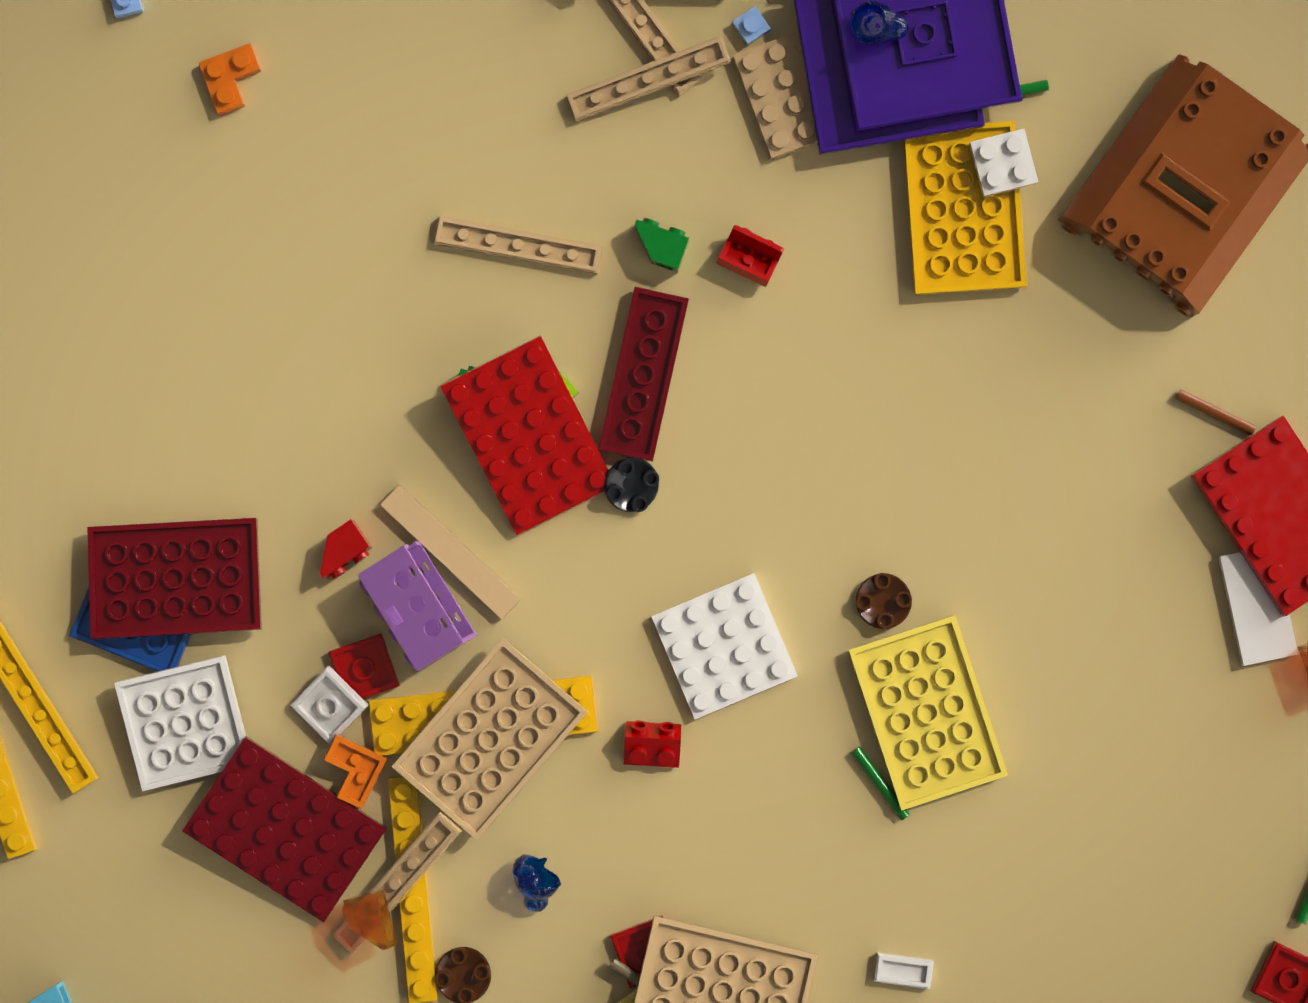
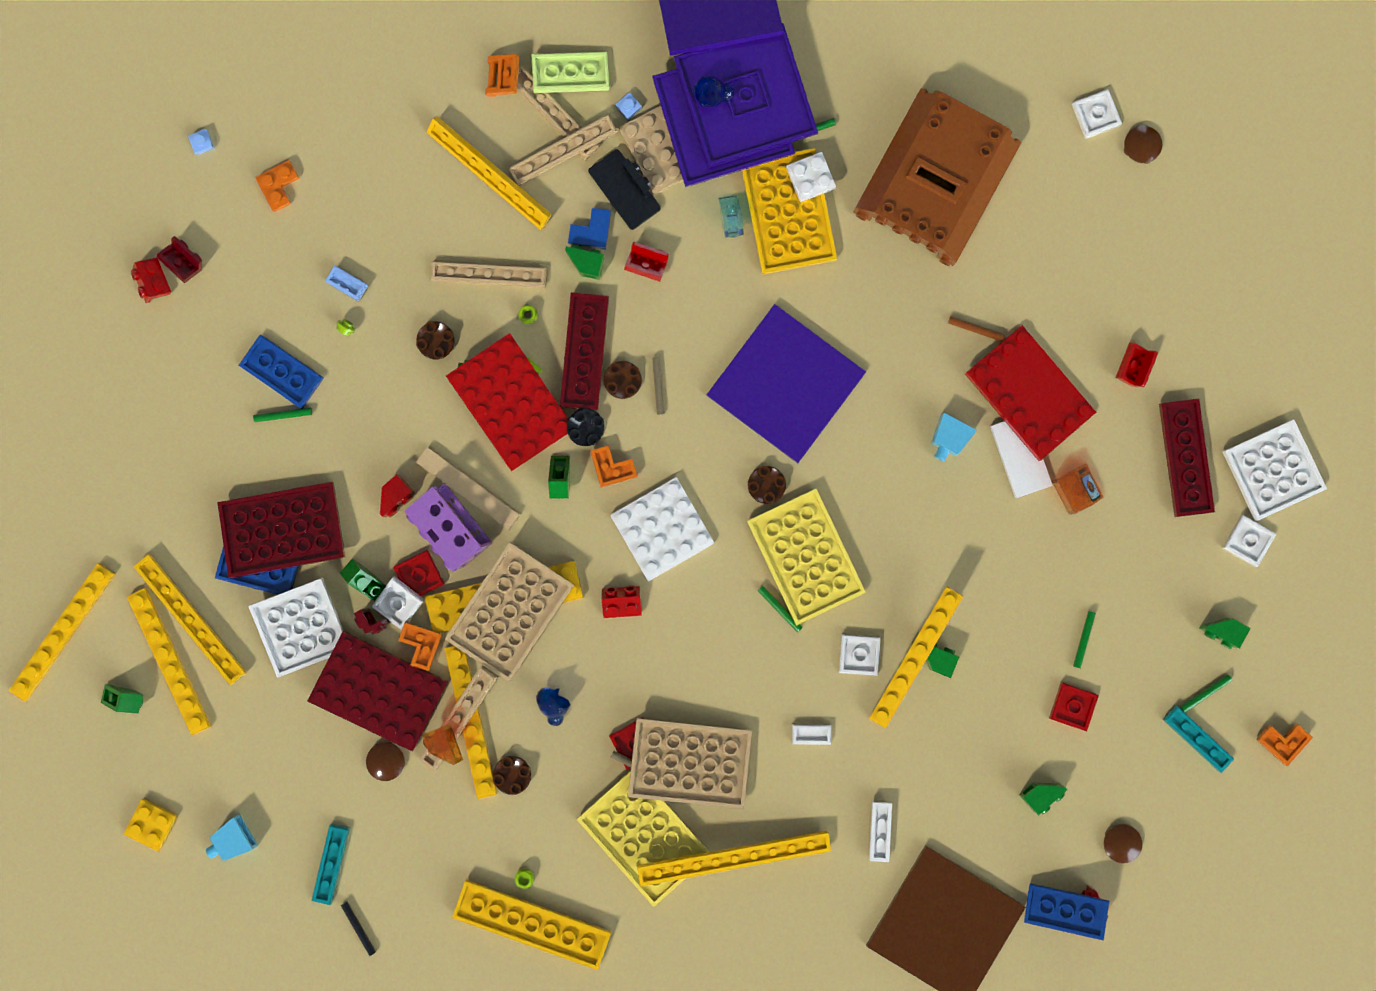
camera: 10 degrees left, 0 degrees up
none -> red bracket [131,257,171,303]
none -> dark red bracket [157,236,202,283]
none -> blue tile [238,334,324,409]
none -> green bar [253,408,312,422]
none -> light blue plate [325,265,368,302]
none -> lime plate [336,319,355,336]
none -> green slope [340,559,386,601]
none -> dark red bracket [354,608,390,634]
none -> reddish brown dish [366,742,405,781]
none -> reddish brown dish [416,321,455,360]
none -> yellow plate [426,116,552,230]
none -> lime plate [518,305,538,324]
none -> green slope [548,456,570,499]
none -> blue tile [568,208,611,249]
none -> black bracket [588,149,661,230]
none -> orange plate [590,445,638,488]
none -> reddish brown dish [604,361,642,399]
none -> dark tan bar [652,357,665,415]
none -> dark purple tile [706,304,866,464]
none -> clear light blue slope [719,195,744,238]
none -> white tile [839,634,880,676]
none -> yellow plate [869,586,964,729]
none -> green slope [926,643,959,678]
none -> medium azure torso [931,413,976,462]

